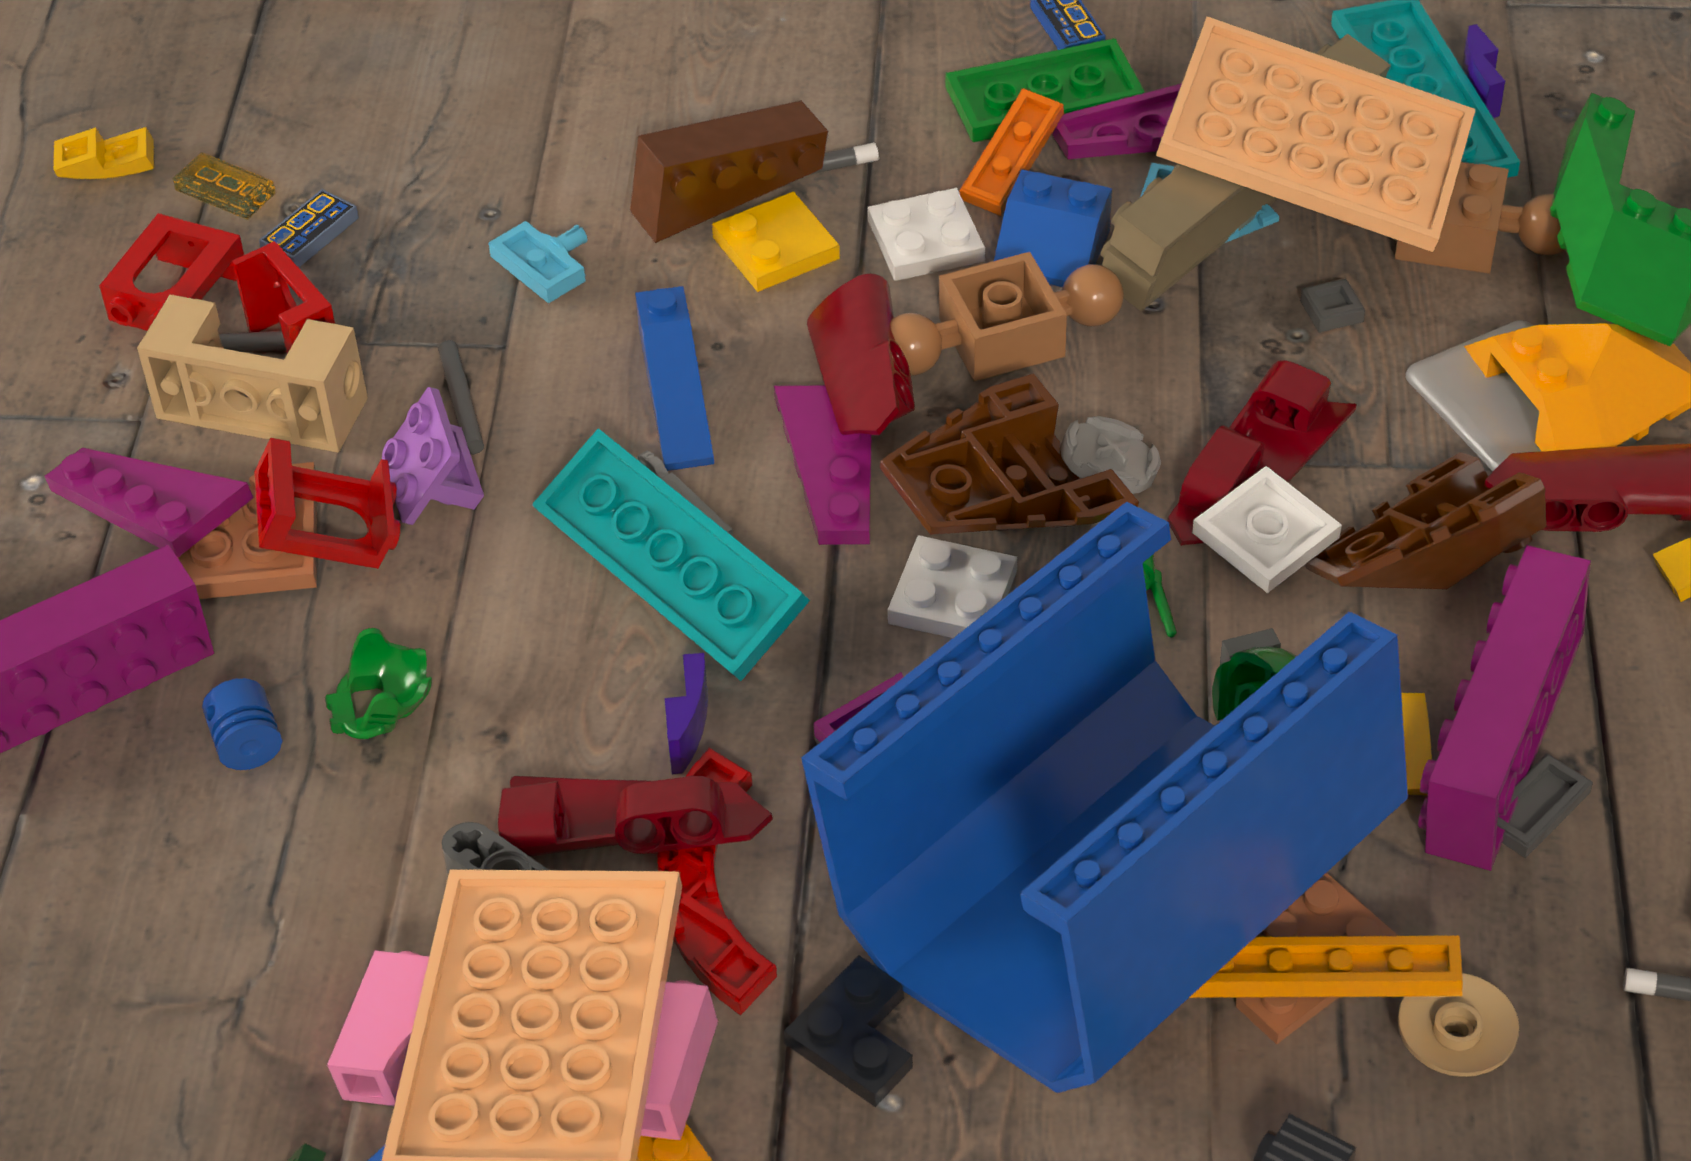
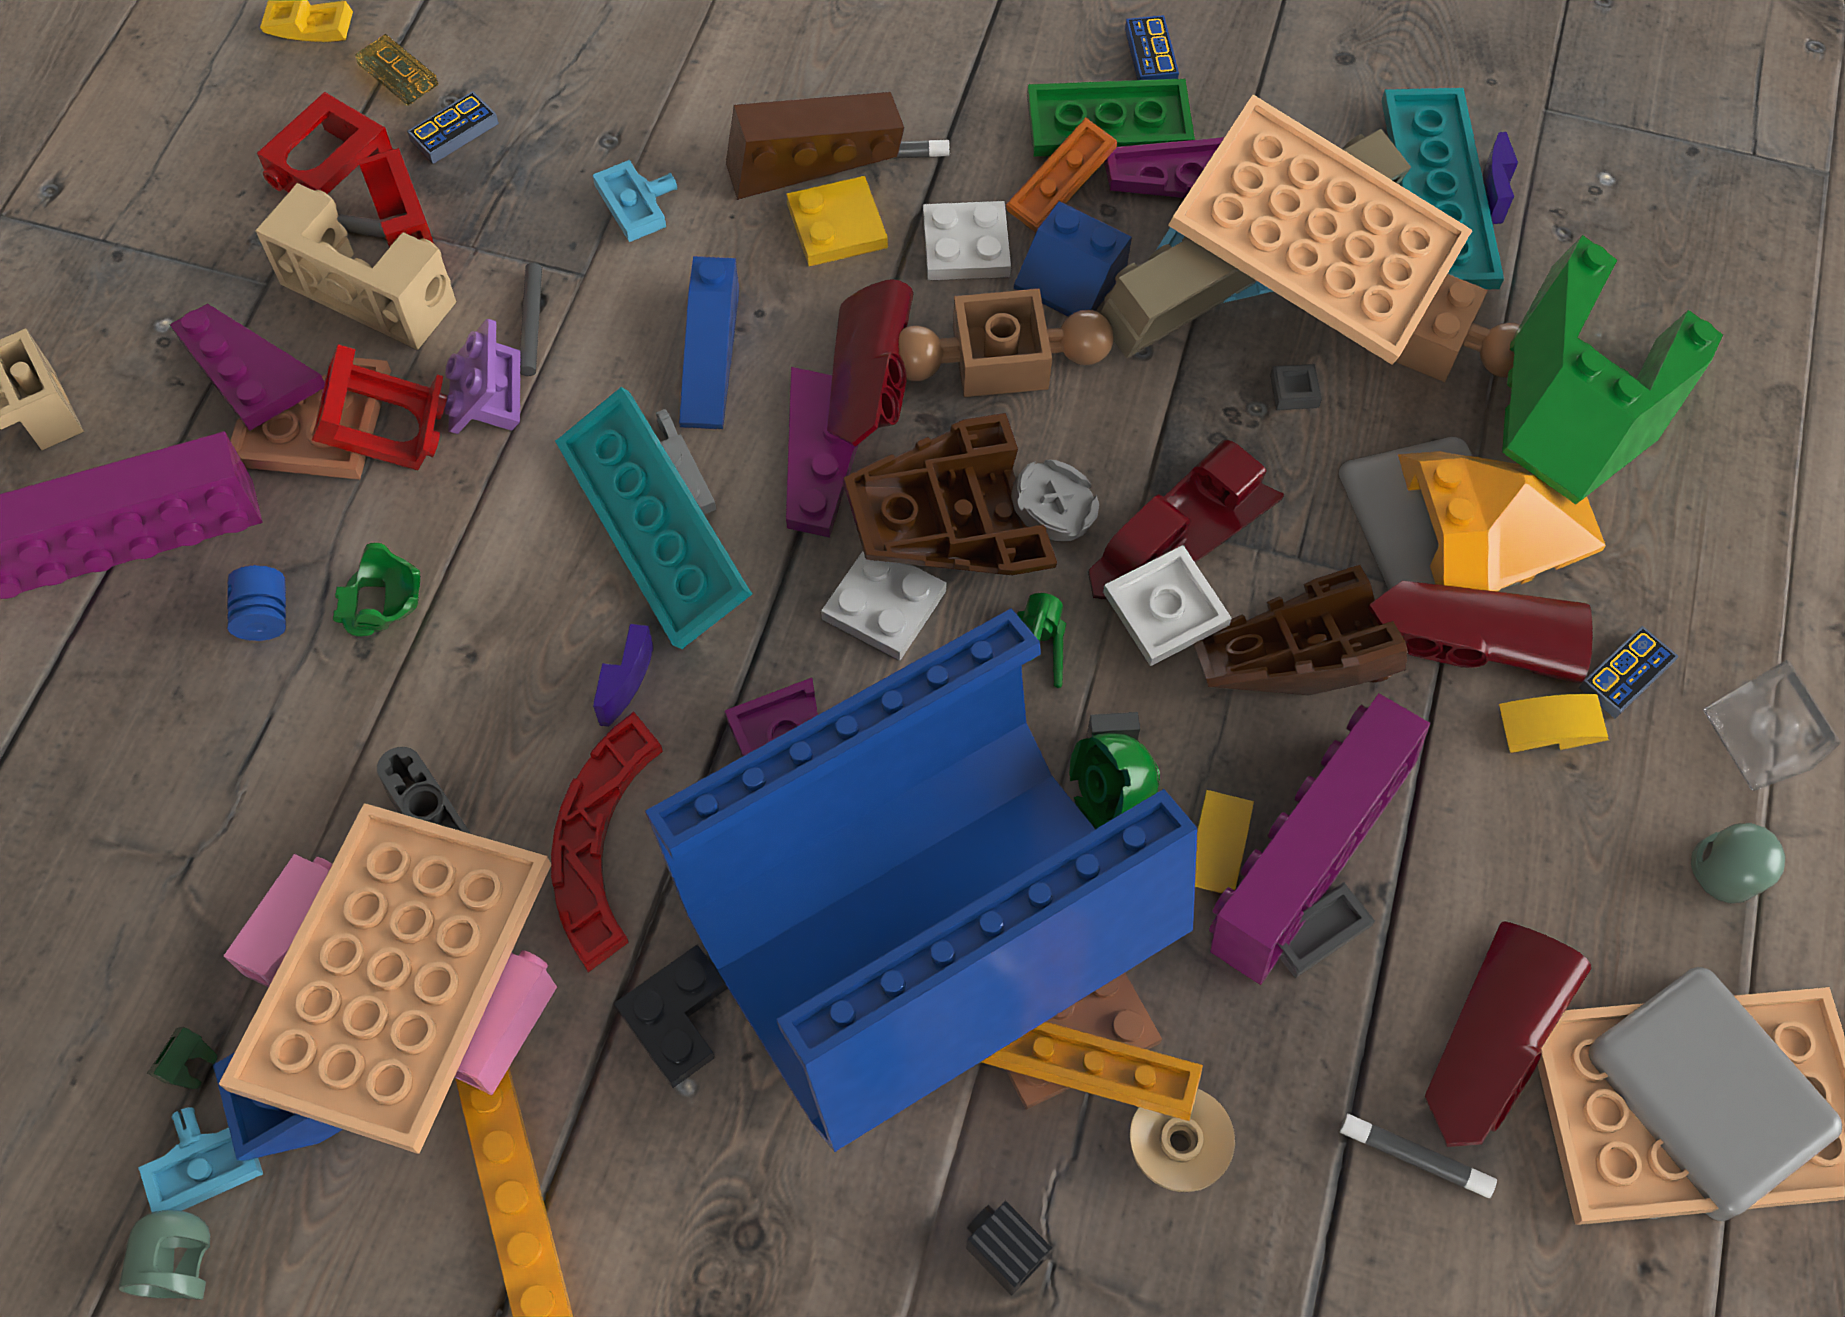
camera: 10 degrees right, 15 degrees up
dark red panel [498,776,773,856] -> none

